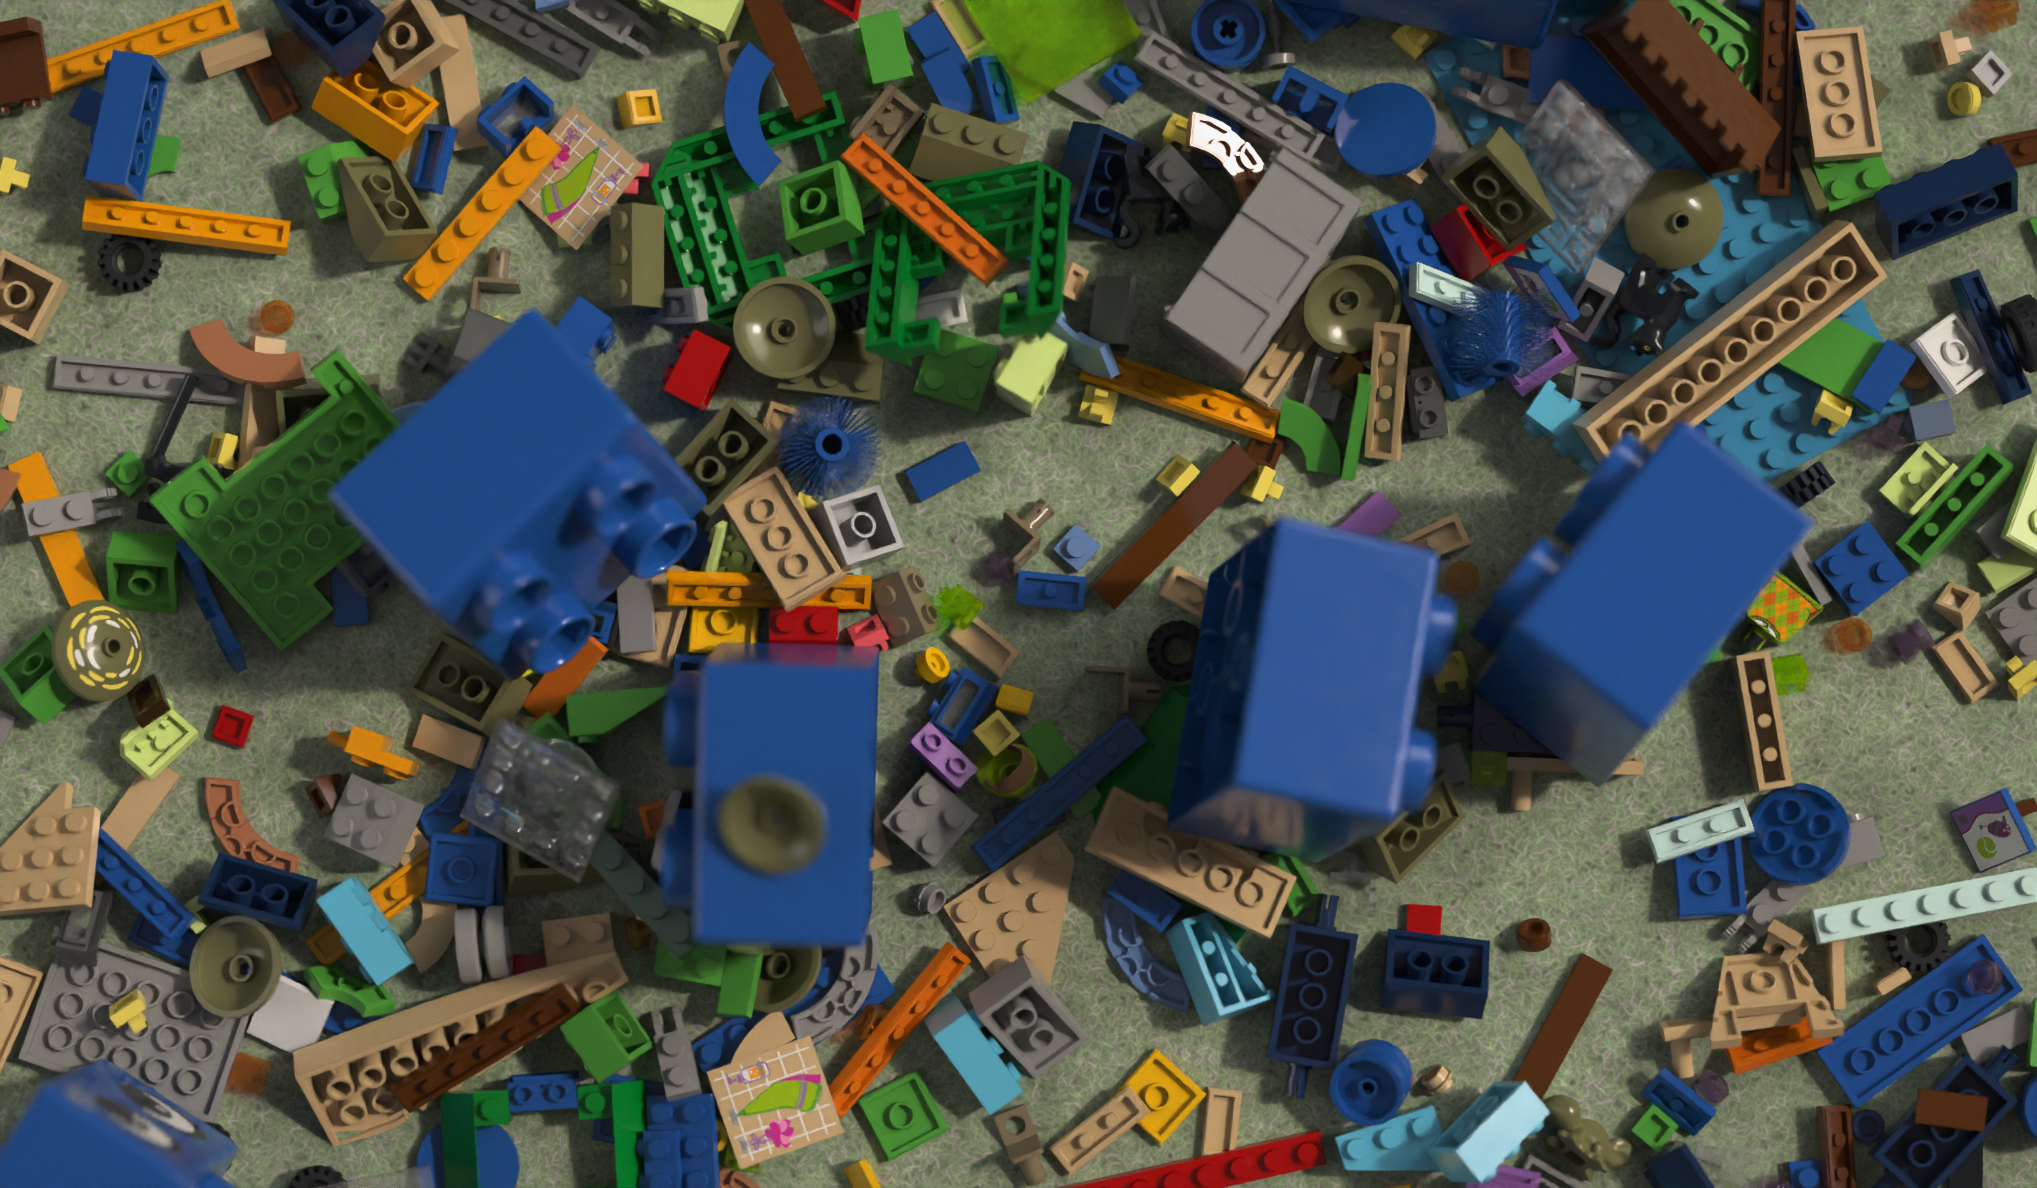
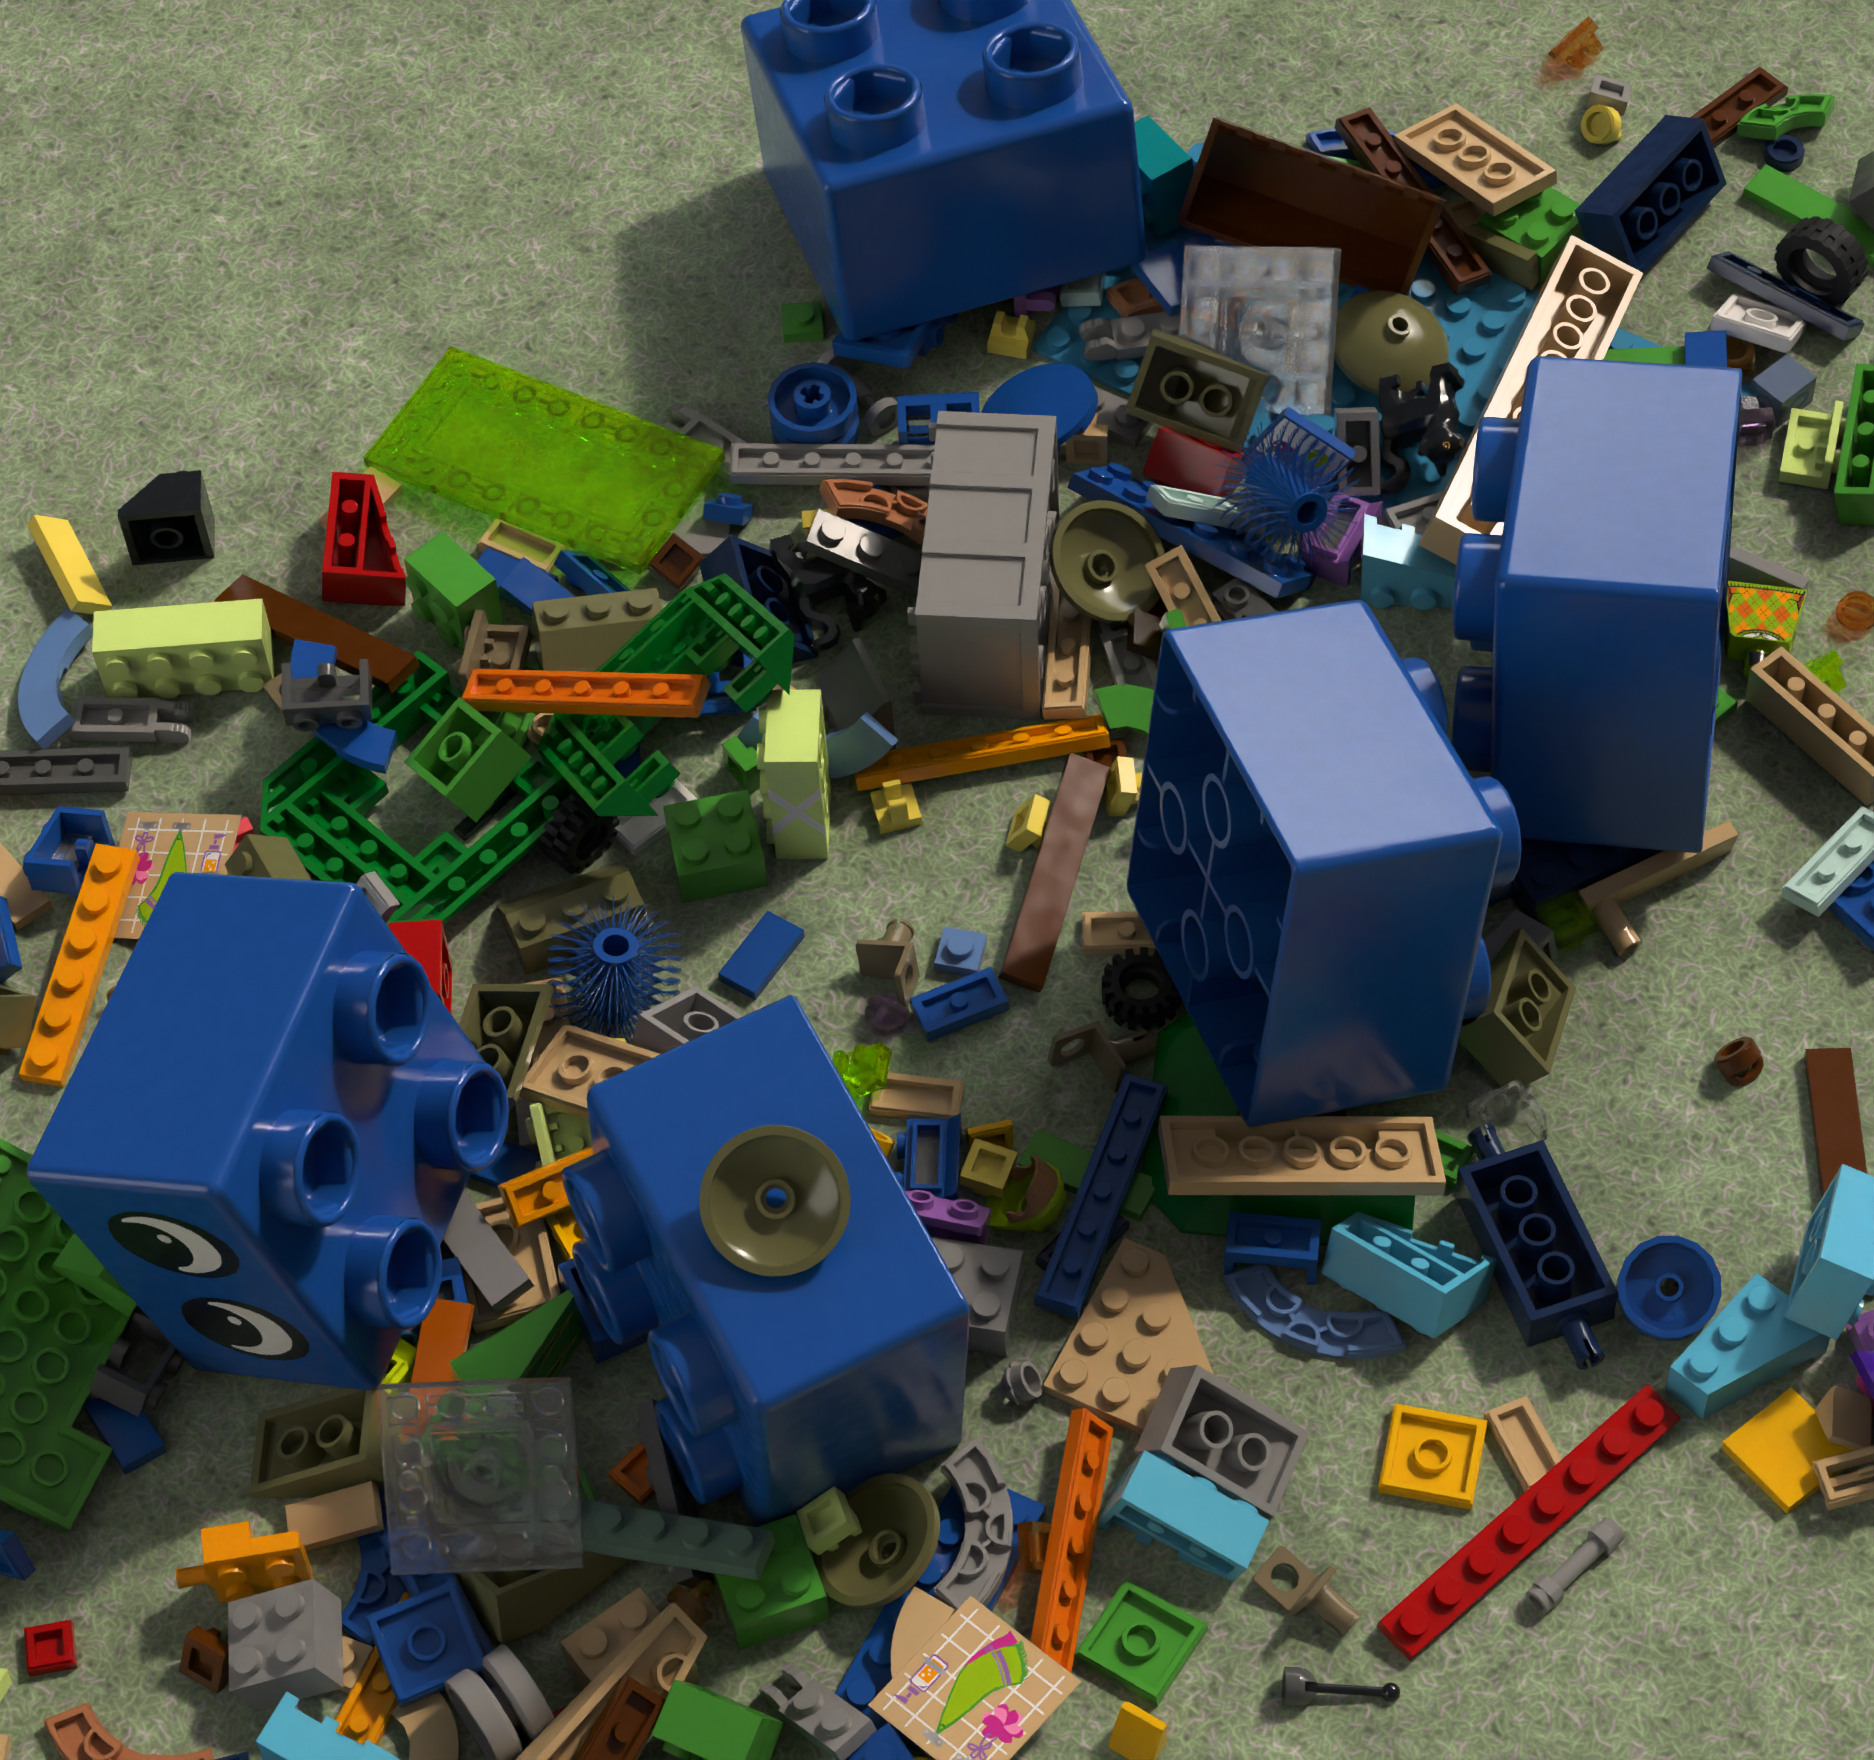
camera: 25 degrees left, 30 degrees down
yellow slope [617,89,662,129] -> none
bright green tile [716,949,764,1019] -> none
olive dish [733,277,836,379] -> none
tan tile [1049,1085,1151,1175] -> none
dark blue slope [1380,928,1490,1020] -> none
red tile [1406,904,1442,935] -> none
tan plate [1421,1064,1453,1095] -> none
blue brick [1812,521,1910,618] -> none
tan tile [1927,30,1972,72] -> none
none -> dark grey window [281,658,373,731]
none -> reddish brown tile [647,533,705,592]

